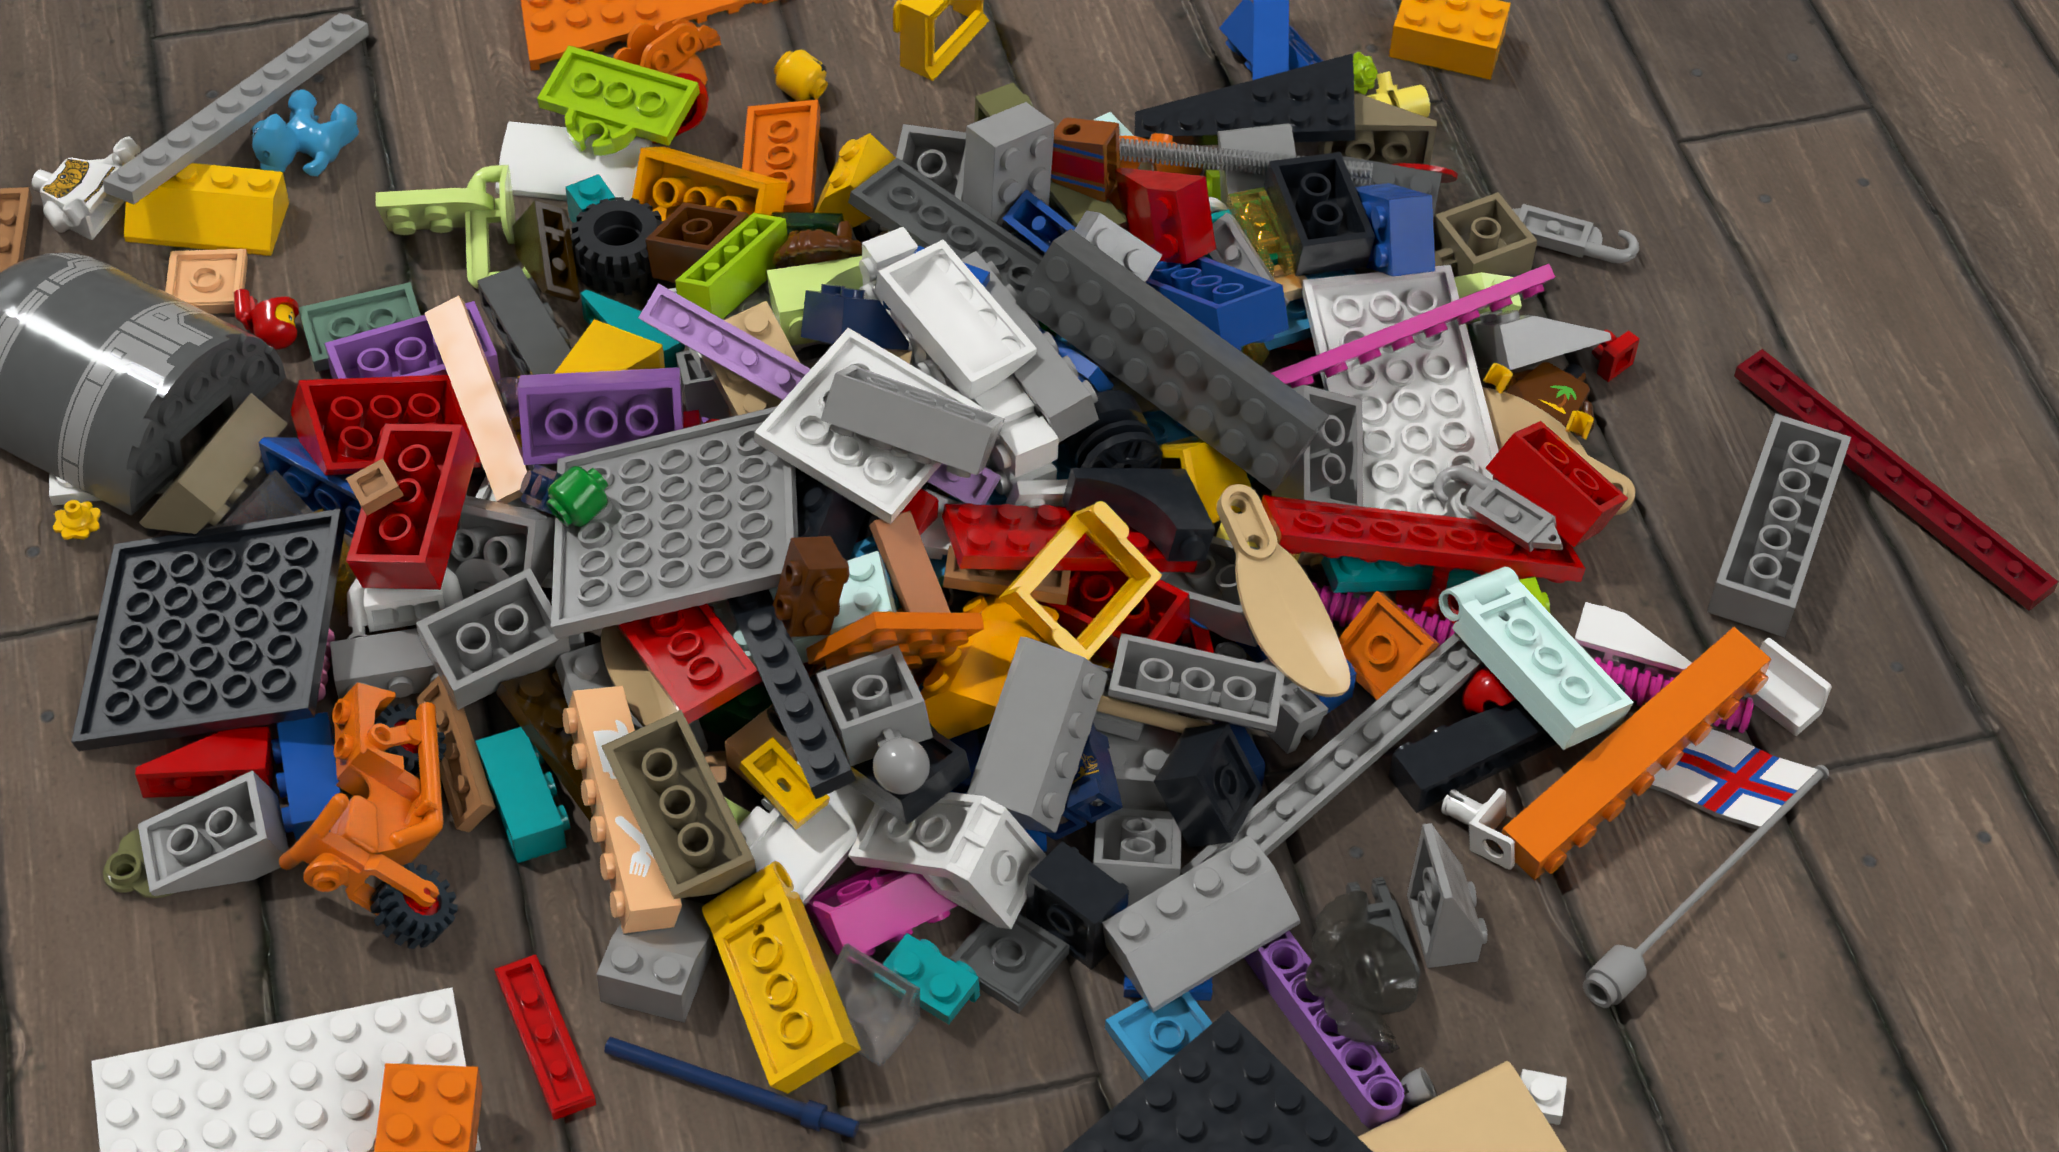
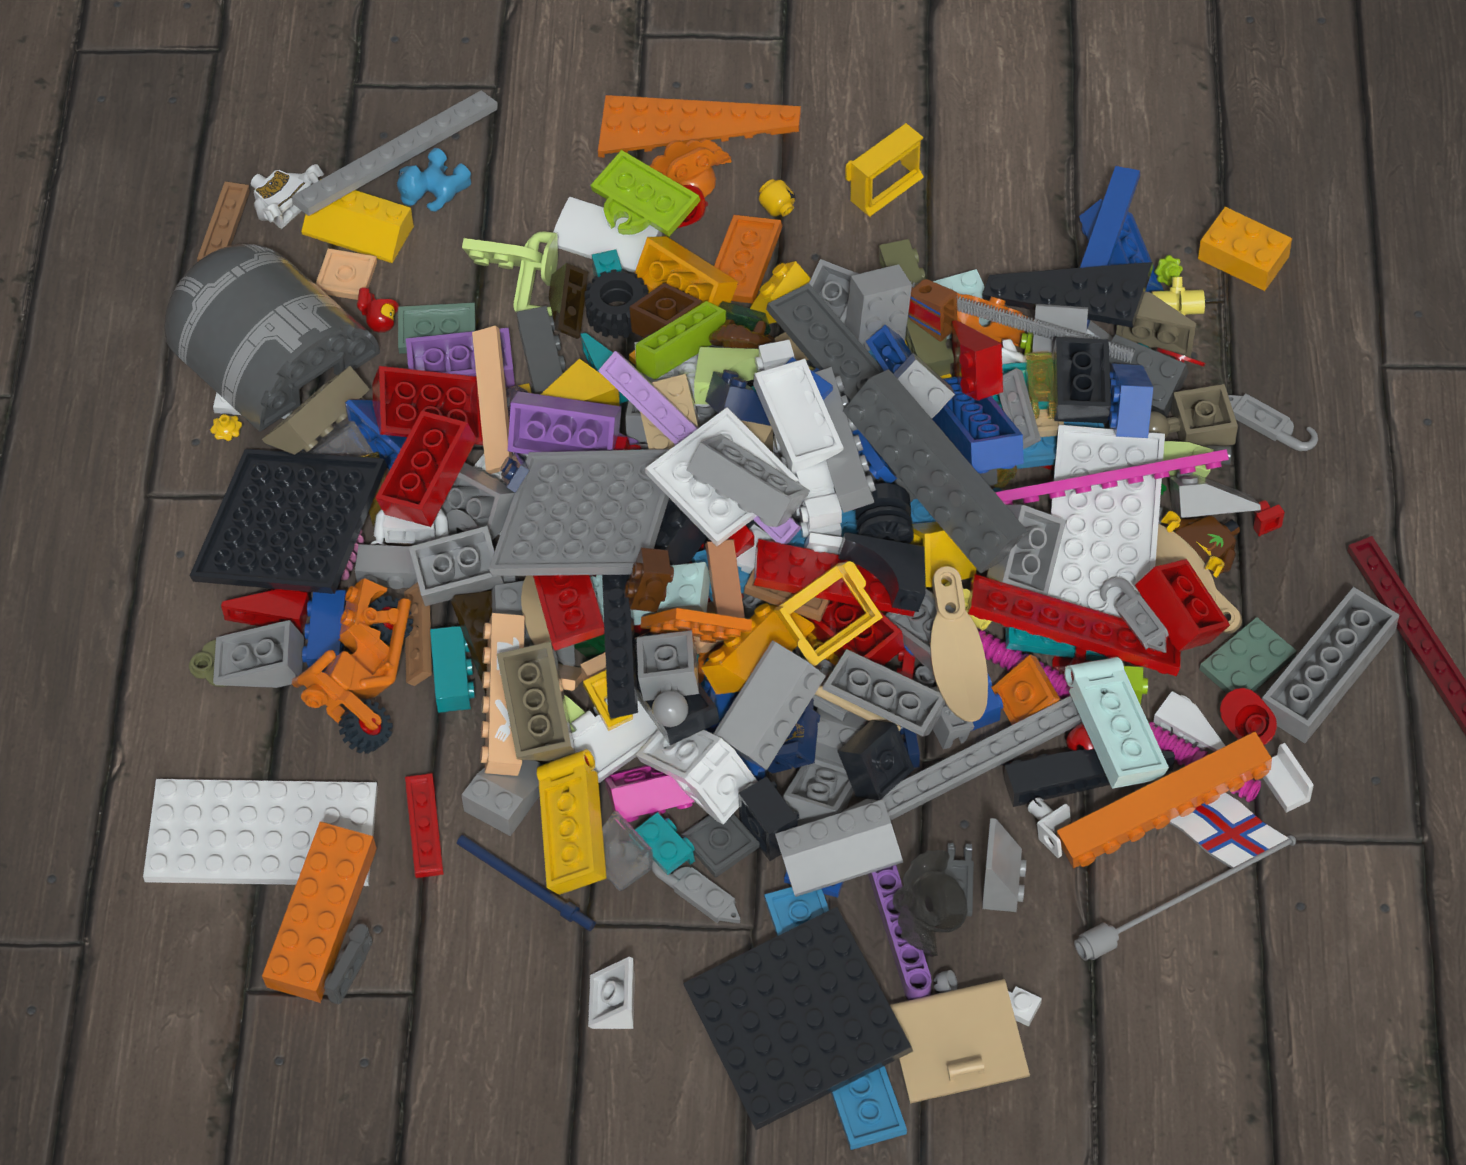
camera: 20 degrees right, 5 degrees up
medium nougat plate [346,458,404,515] -> none
green head [546,466,608,527] -> none
none -> light grey plate [651,859,740,923]
none -> sand green plate [1199,617,1297,693]
none -> red piece [1220,688,1277,745]

